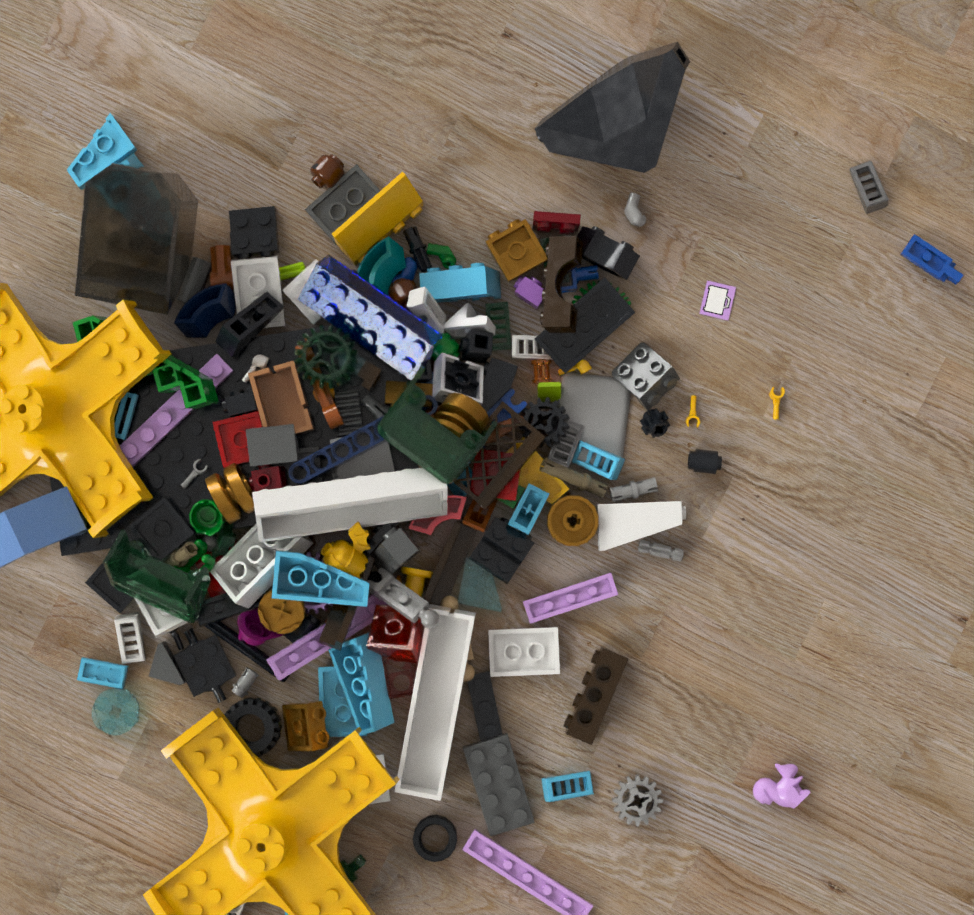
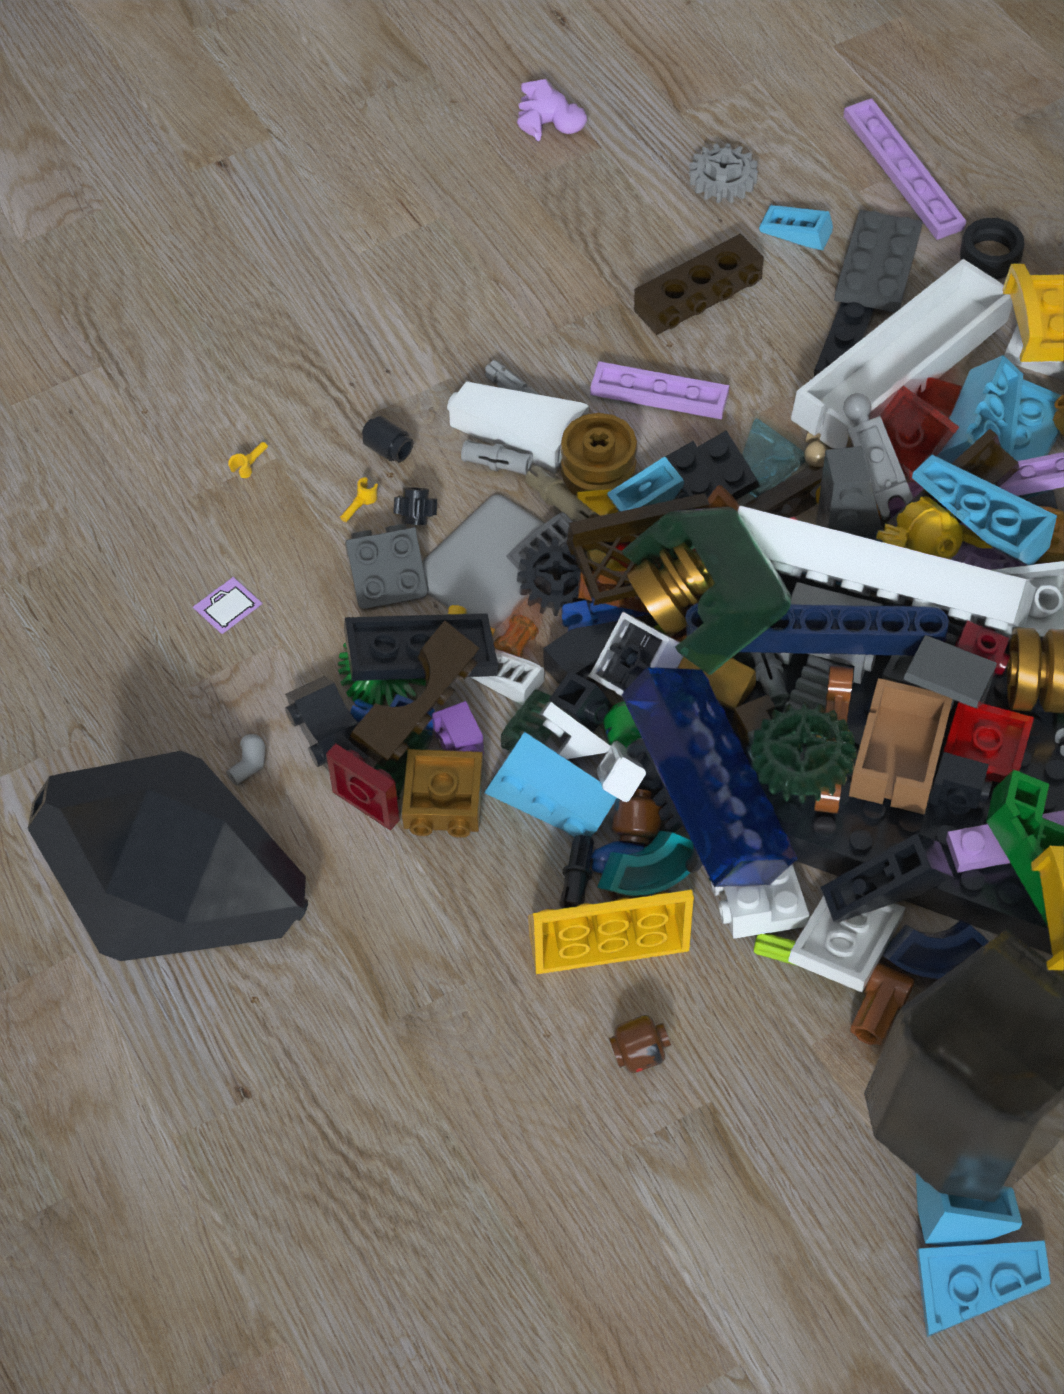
camera: 145 degrees left, 30 degrees down
black plate [229,206,280,260] -> none
white hand [242,354,269,383] -> none
dark grey plate [305,164,380,245] -> none
green arm [427,243,456,269] -> none
white plate [488,627,560,677] -> none
lime slope [537,382,561,402] -> none
medium azure slope [571,441,625,480] -> none

